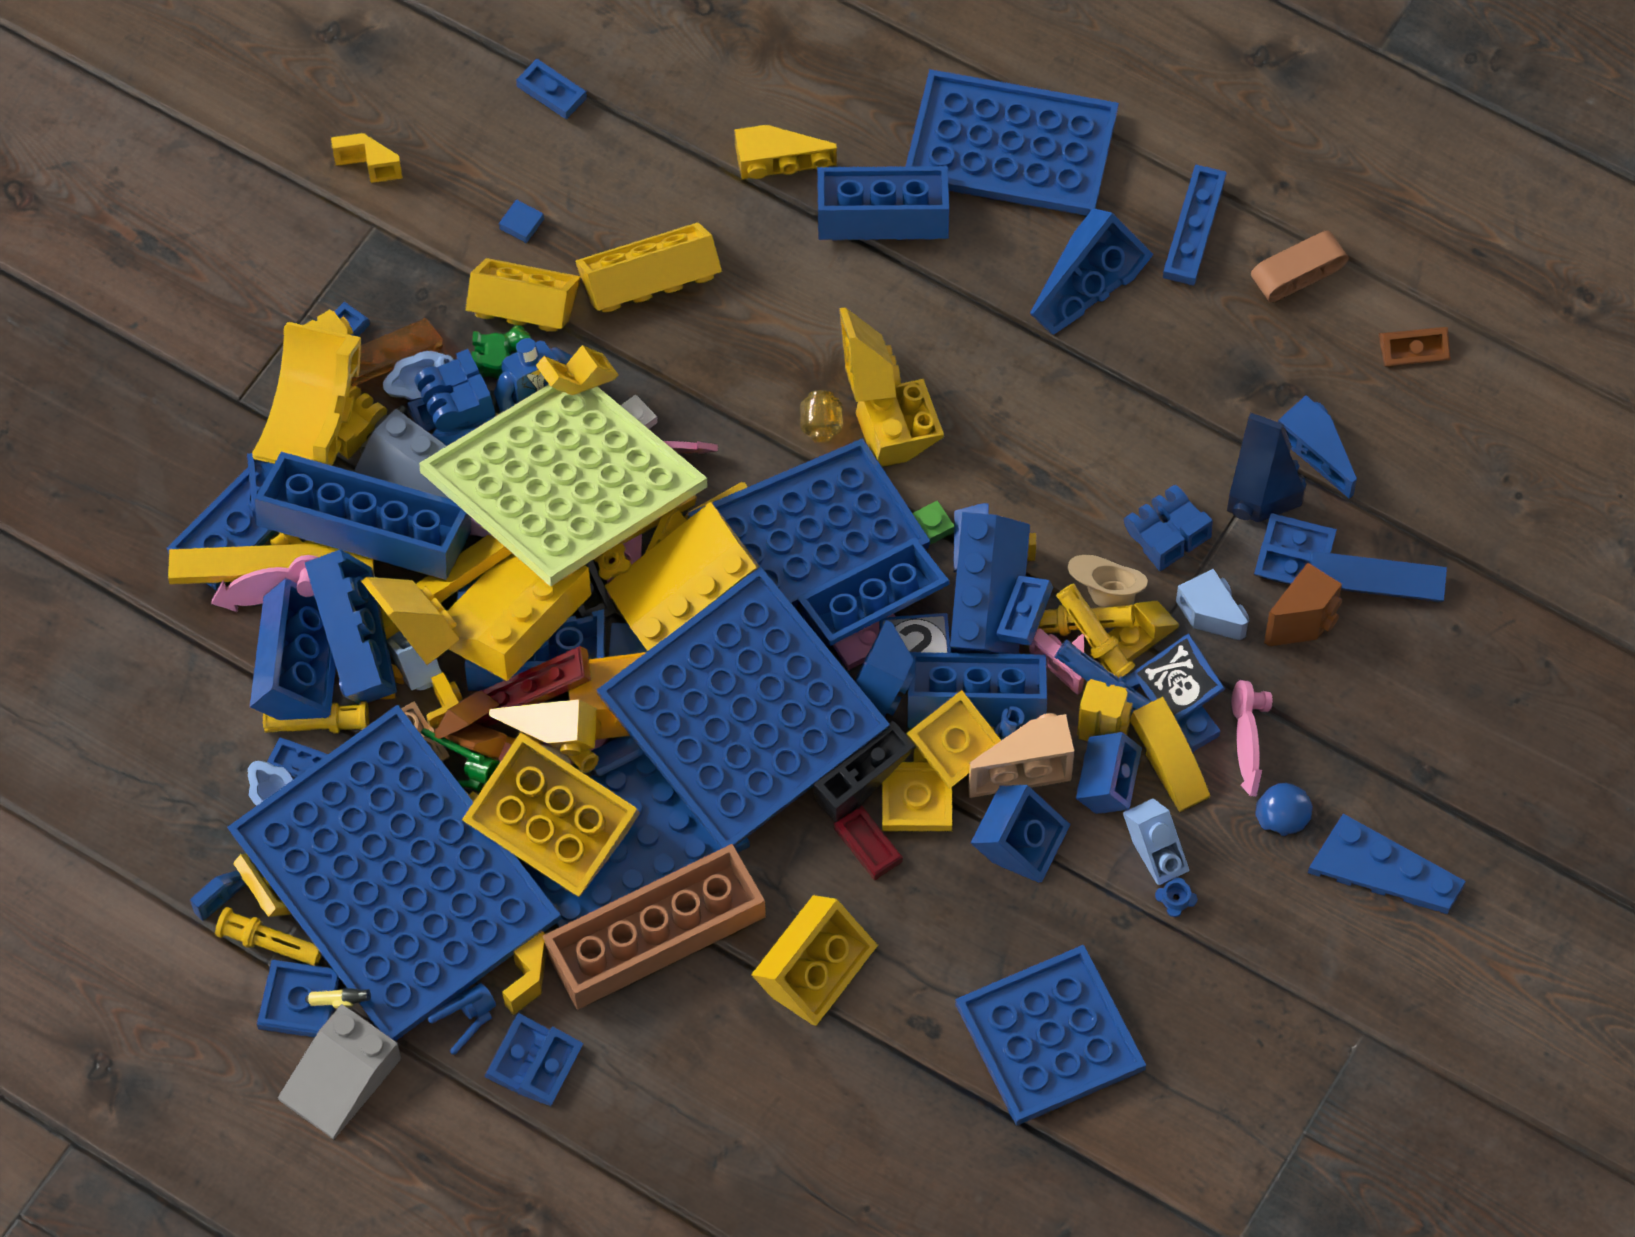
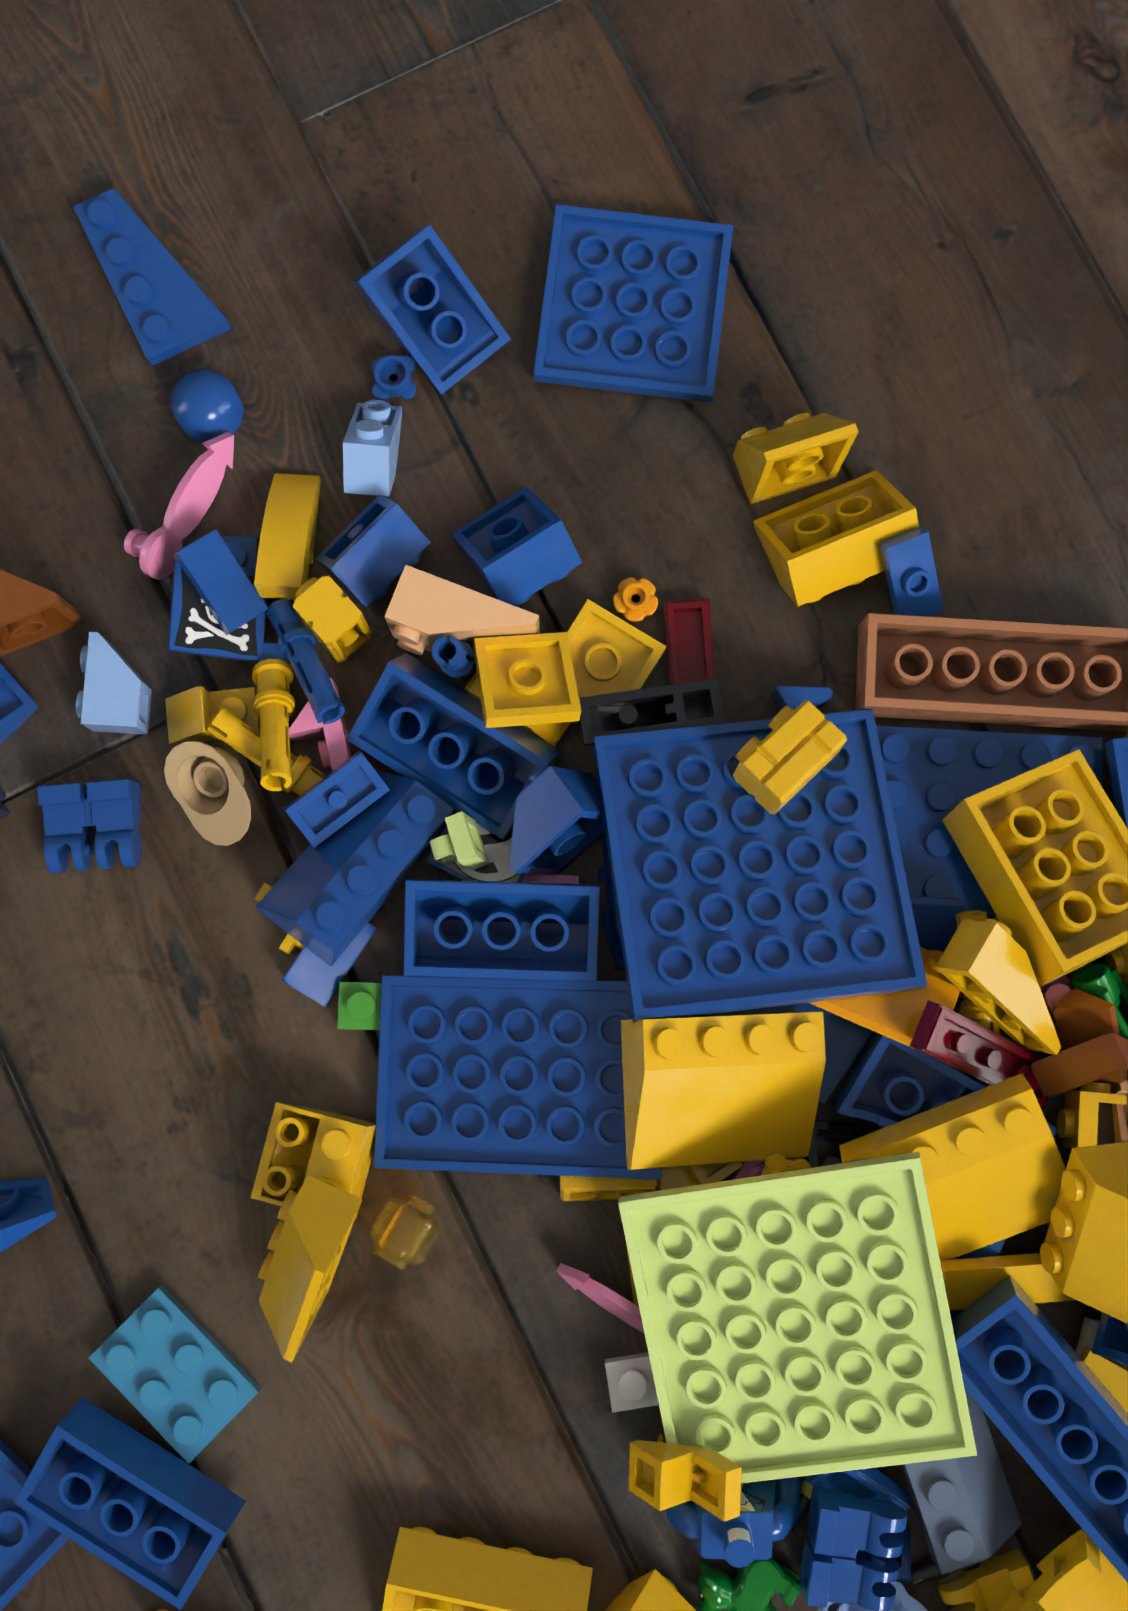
camera: 150 degrees left, 20 degrees up
none -> dark azure plate [89,1285,262,1464]
none -> blue tile [174,529,268,636]
none -> blue slope [351,224,511,395]
none -> yellowish green tile [429,812,489,870]
none -> light orange plate [613,577,658,622]
none -> yellow slope [733,413,858,505]
none -> yellow brick [733,700,847,815]
none -> blue slope [771,686,833,712]
none -> blue plate [879,526,943,617]

